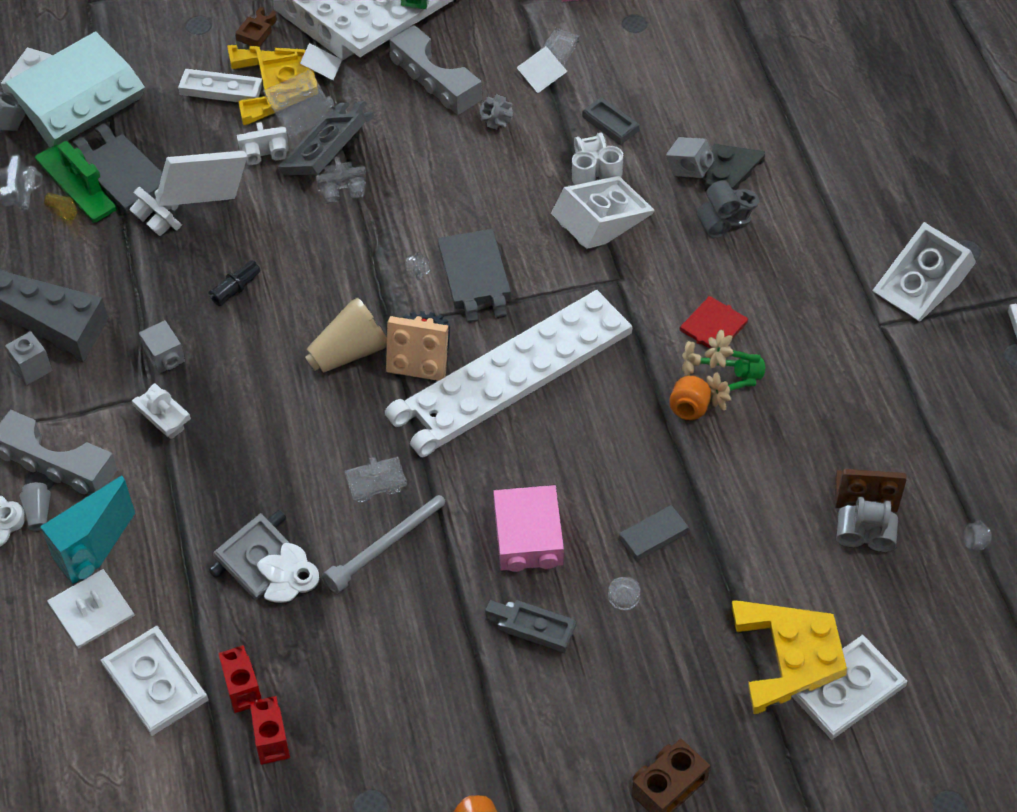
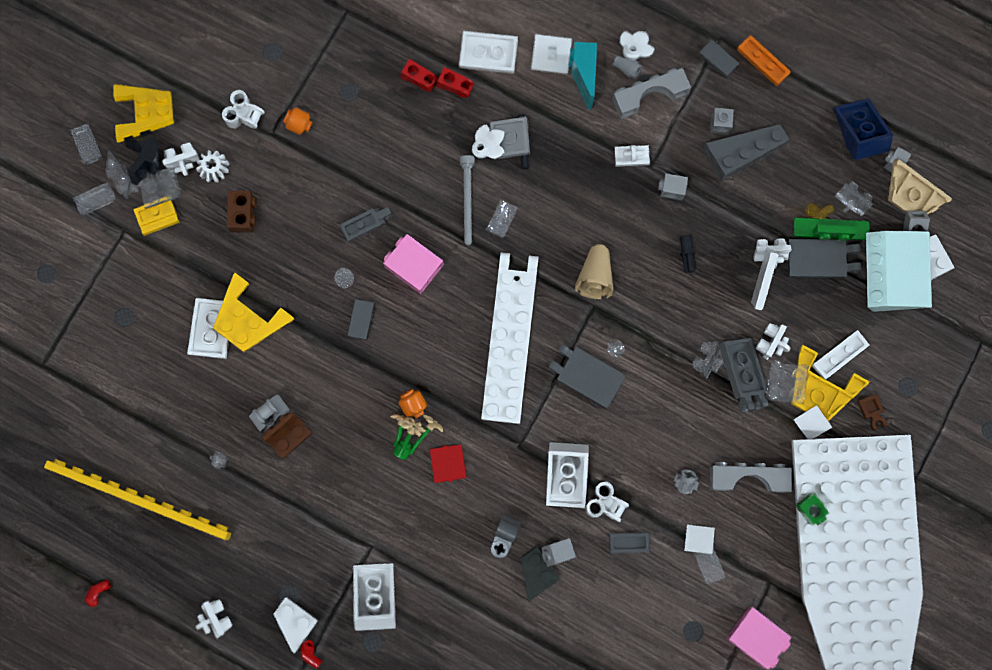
camera: 130 degrees right, 25 degrees up
light nougat plate [386,311,450,381] -> none

